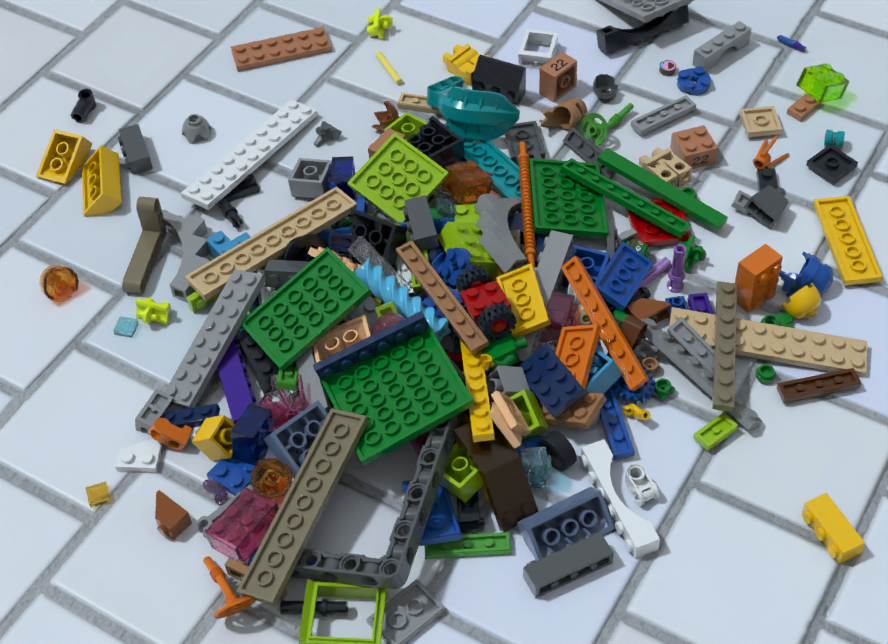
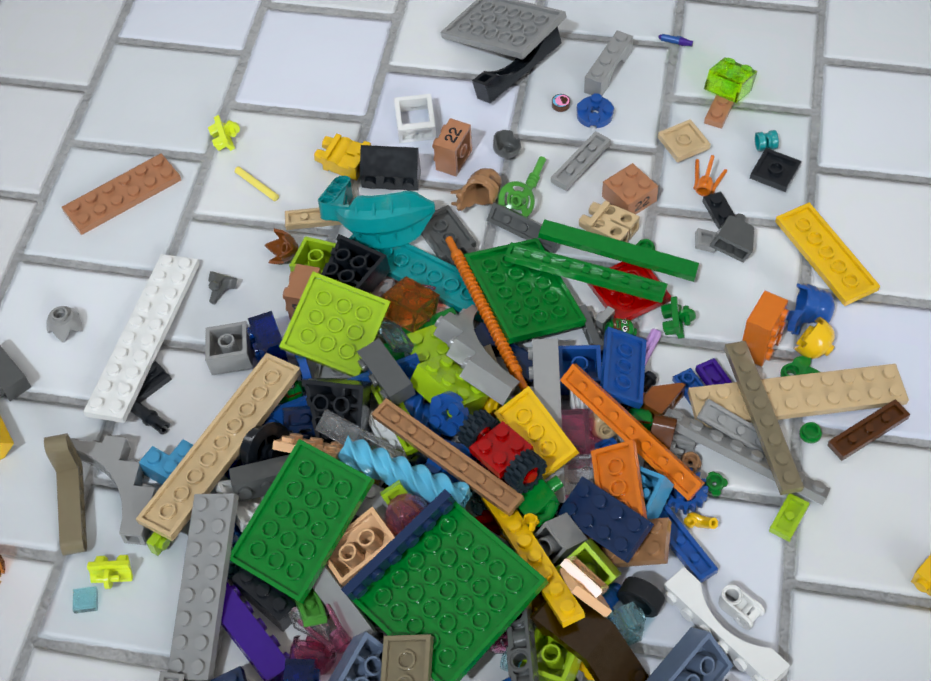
camera: 20 degrees left, 5 degrees up
medium lavender pin [667,244,687,293] -> none

